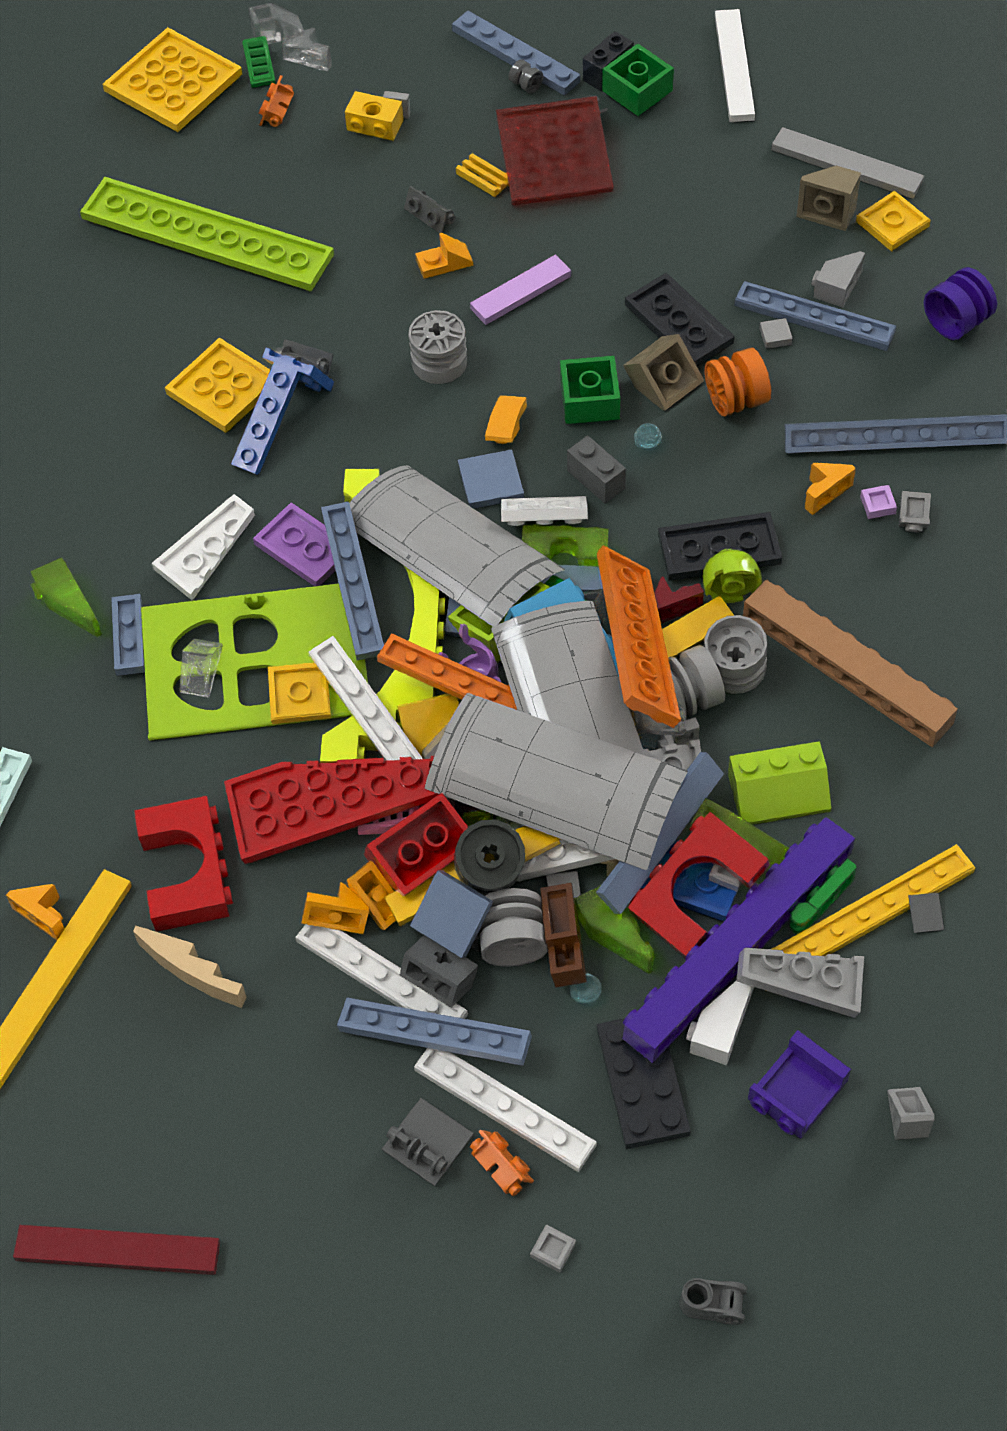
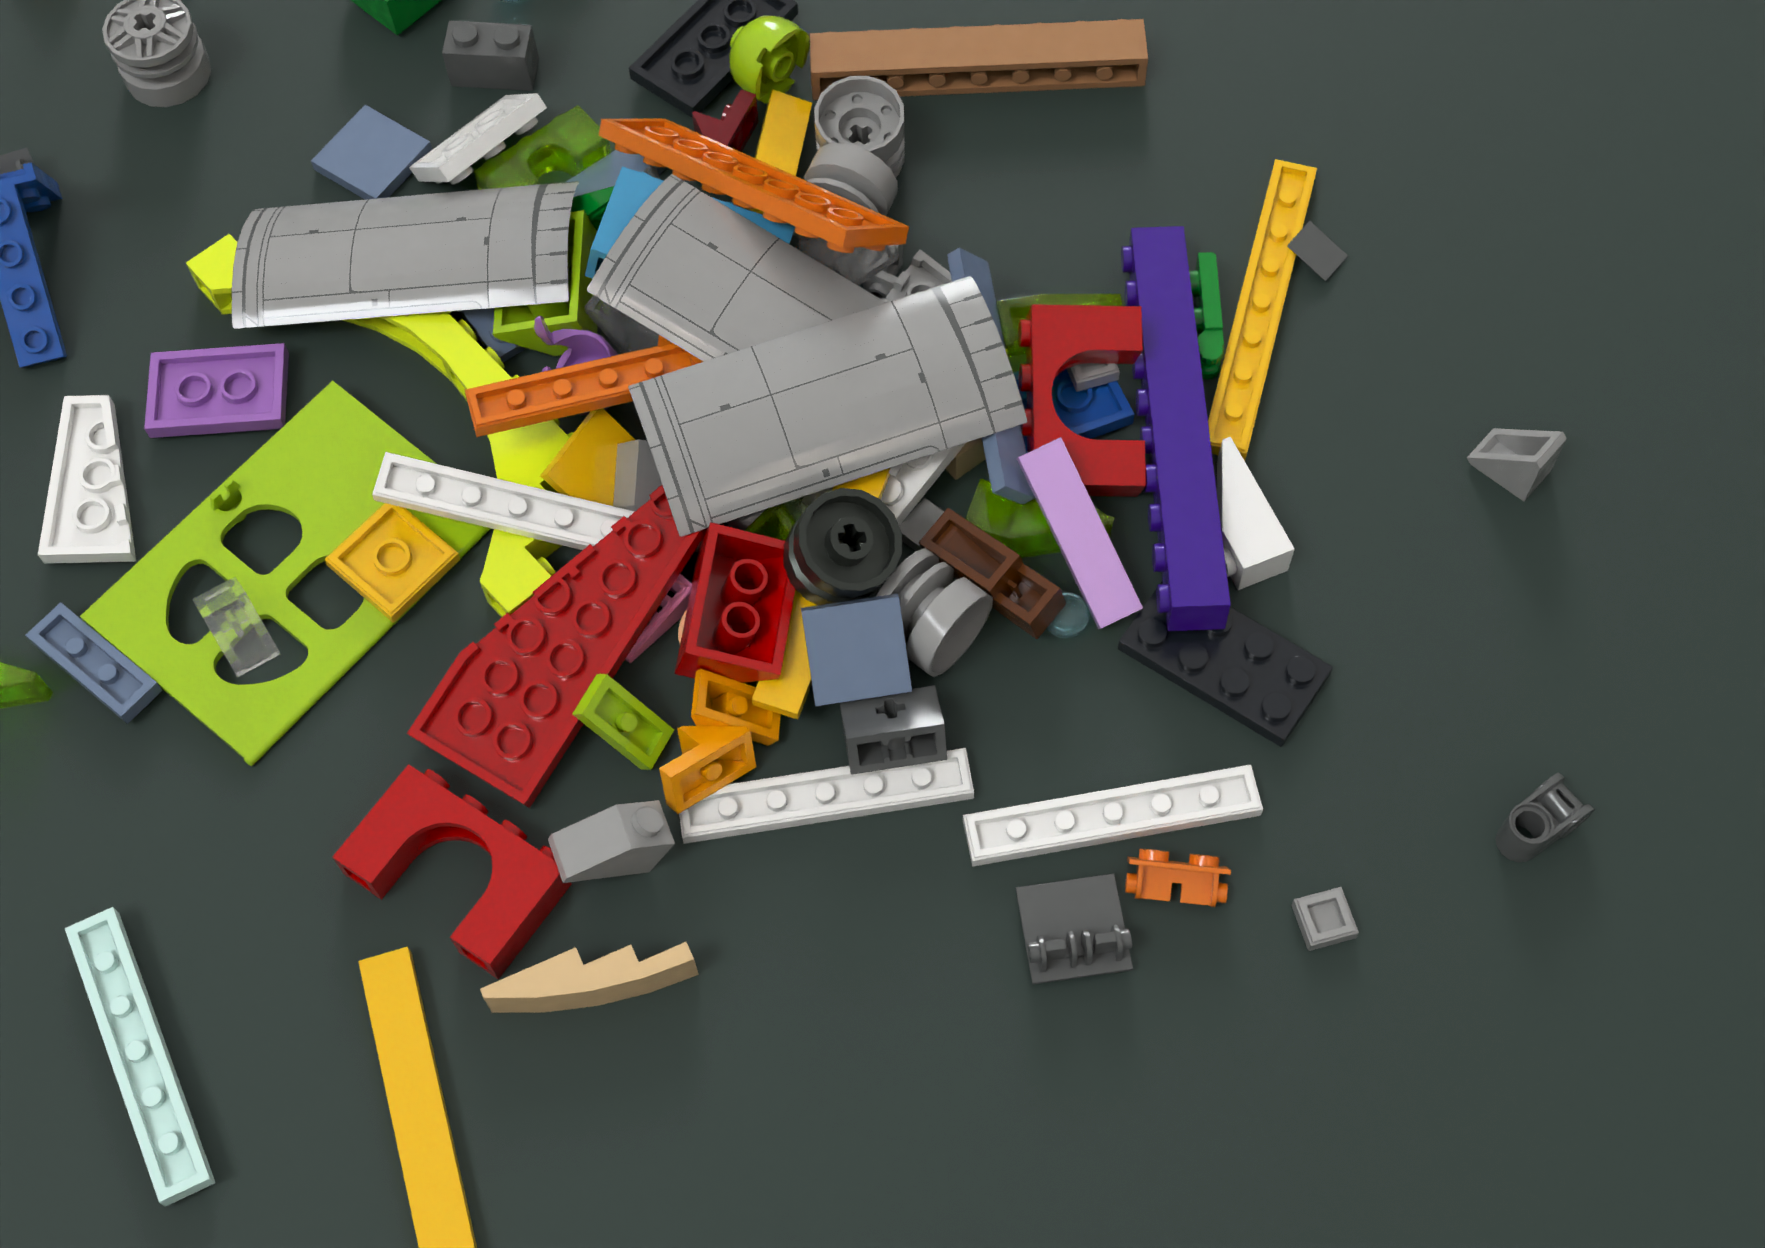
camera: 45 degrees left, 5 degrees up
light orange slope [6,884,65,940] -> none
sand blue plate [321,501,384,661] -> none
sand blue plate [337,998,532,1066] -> none
light orange slope [485,395,527,444] -> none
lime slope [728,741,832,827] -> none
light grey wing [736,948,864,1018] -> none
dark purple panel [748,1030,851,1139] -> none
none -> light grey slope [548,800,675,883]
none -> lime plate [572,674,674,770]
none -> lavender tile [1017,437,1143,629]

